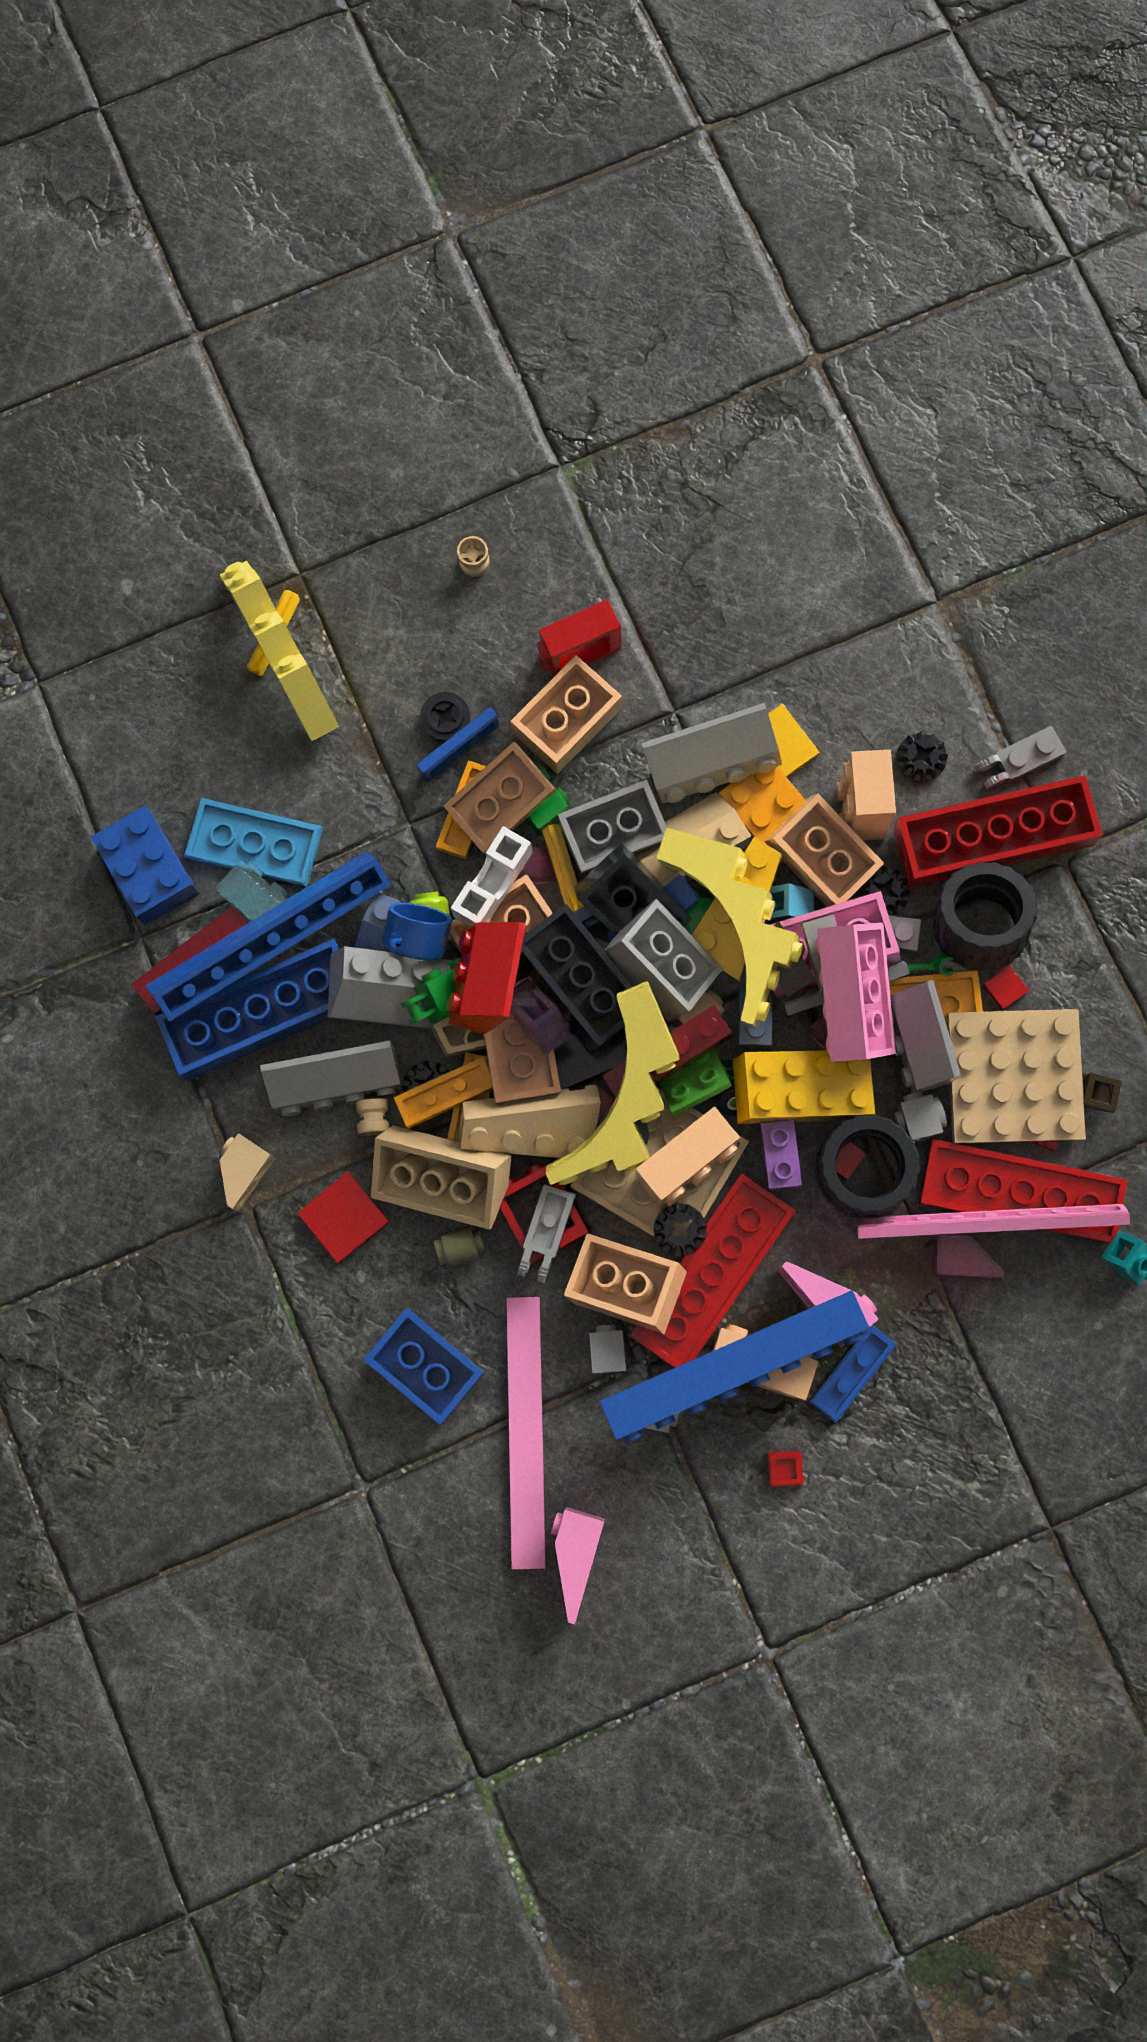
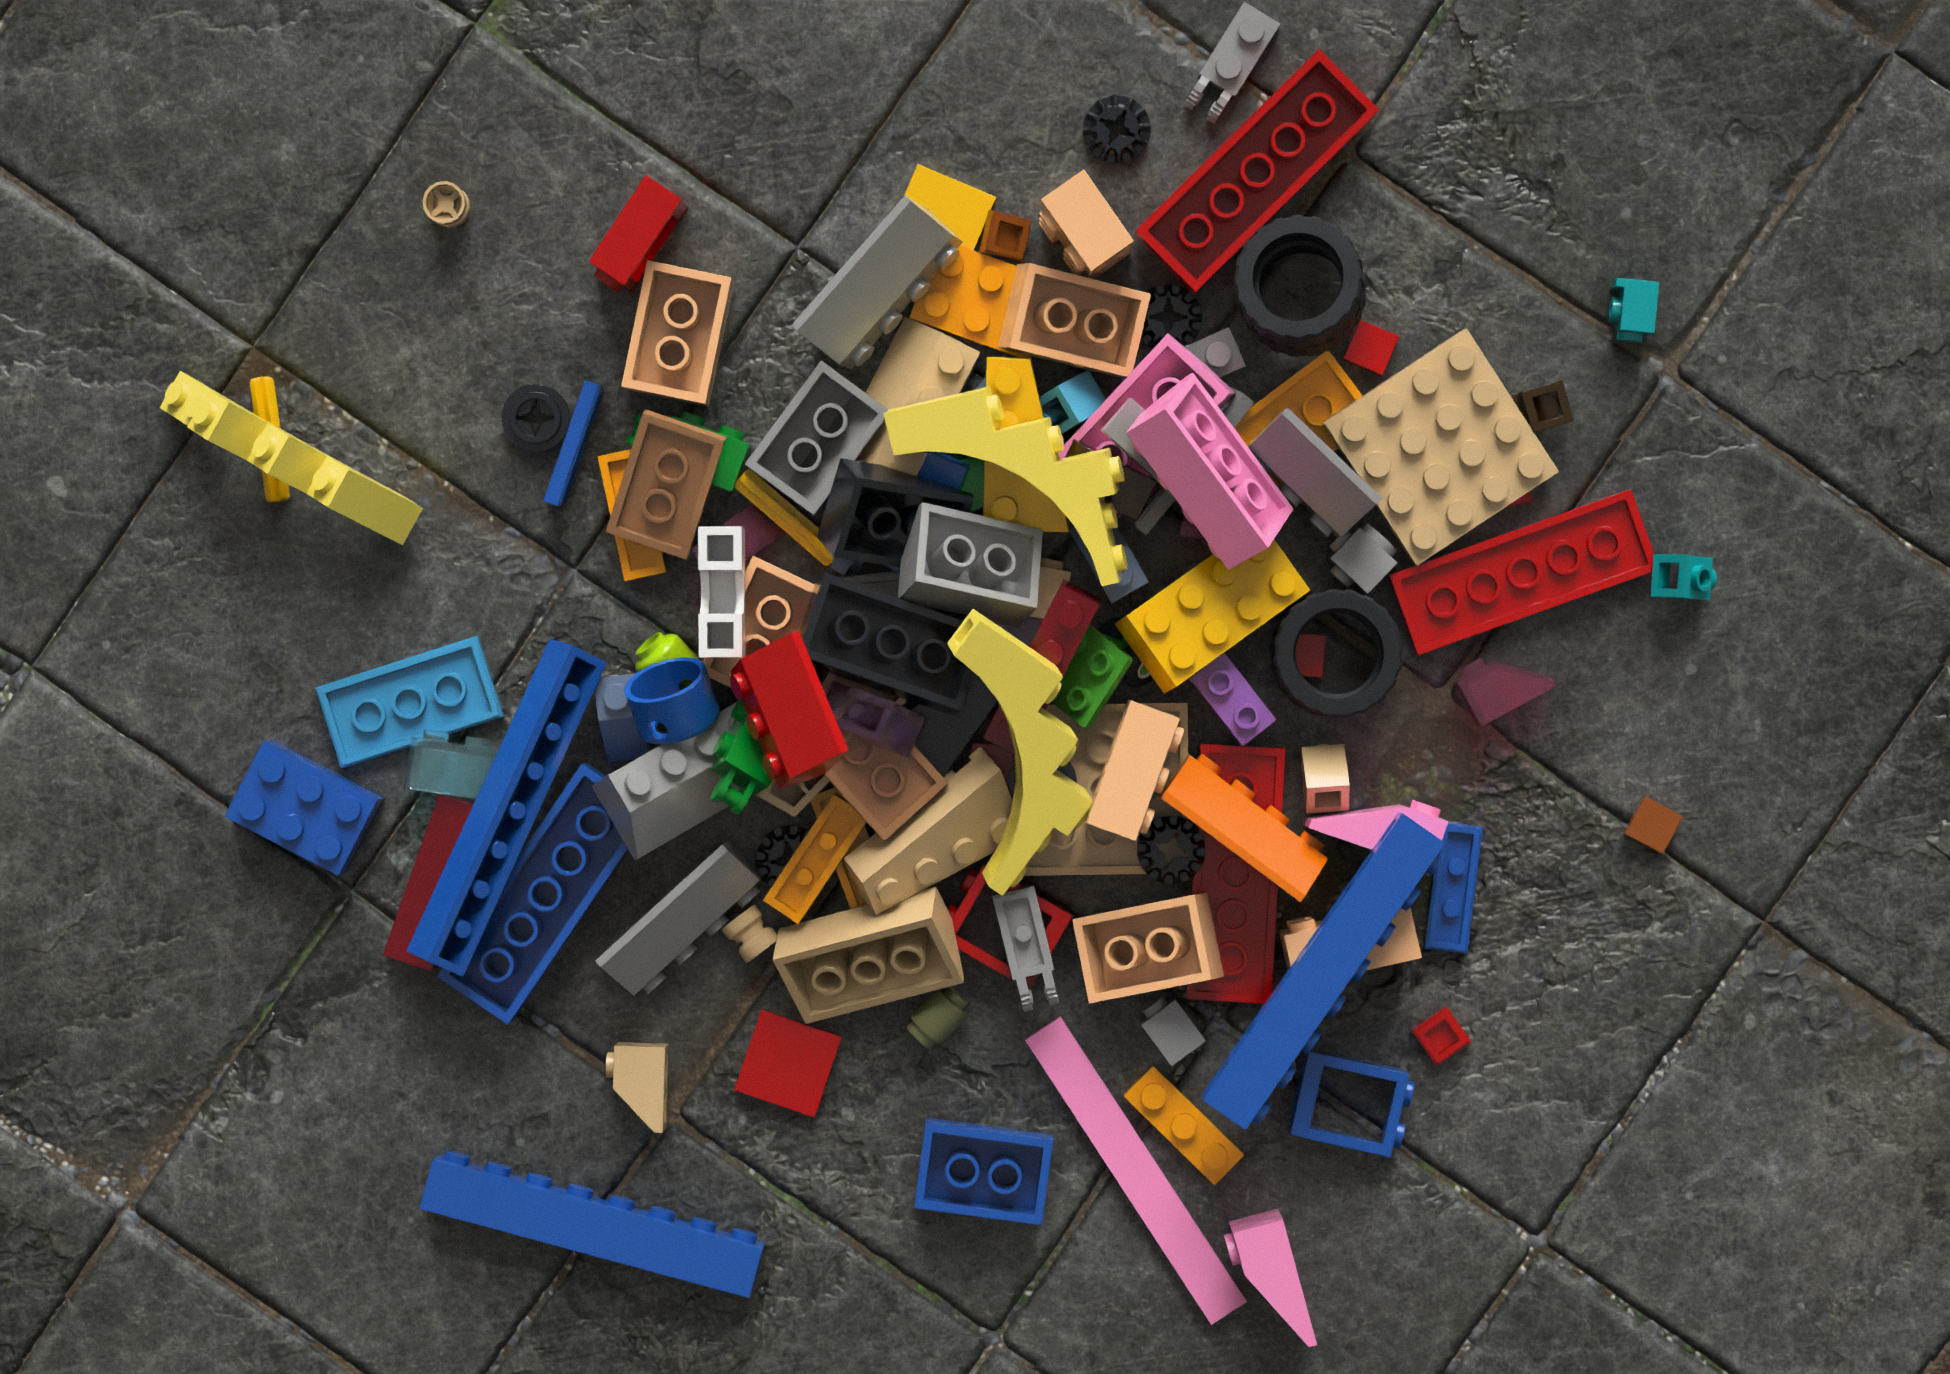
camera: 40 degrees left, 10 degrees up
bright pink tile [856,1204,1130,1239] -> none
green hand [907,953,955,976] -> none
none -> blue brick [419,1151,765,1298]
none -> dark orange tile [979,210,1032,262]
none -> light orange plate [1123,1064,1244,1185]
none -> orange slope [1158,753,1328,902]
none -> blue window [1288,1049,1414,1157]
none -> brick [1301,744,1350,814]
none -> dark orange tile [1624,796,1683,854]

